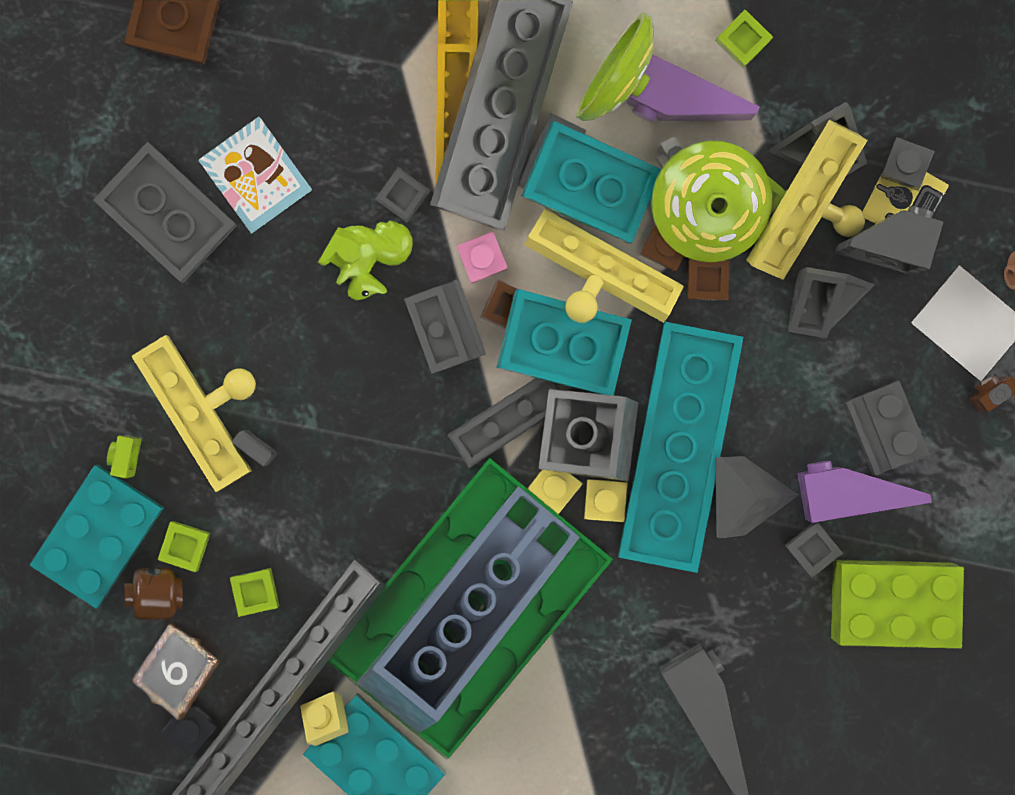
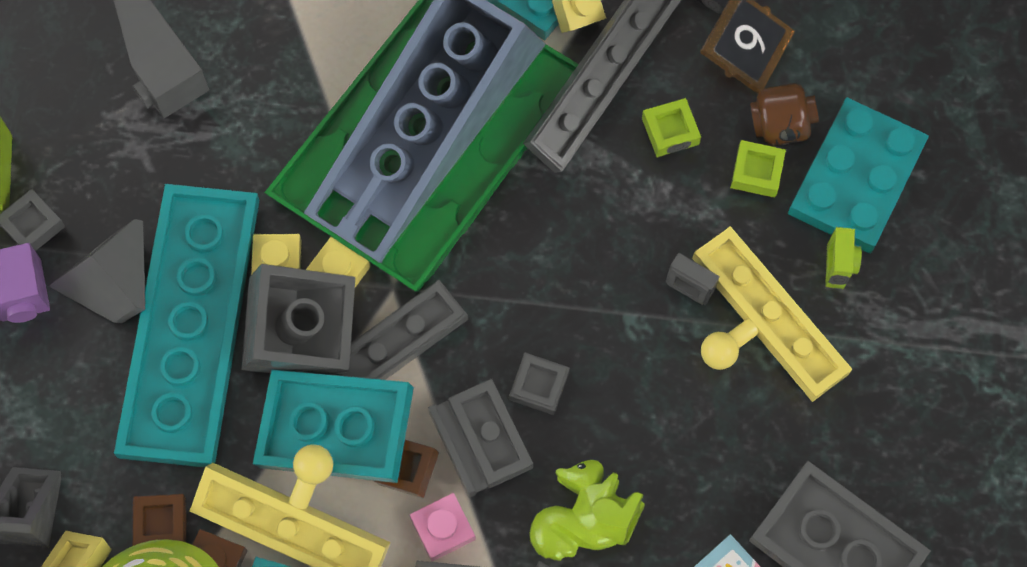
camera: 170 degrees right, 20 degrees down
none -> dark grey tile [509,353,570,415]

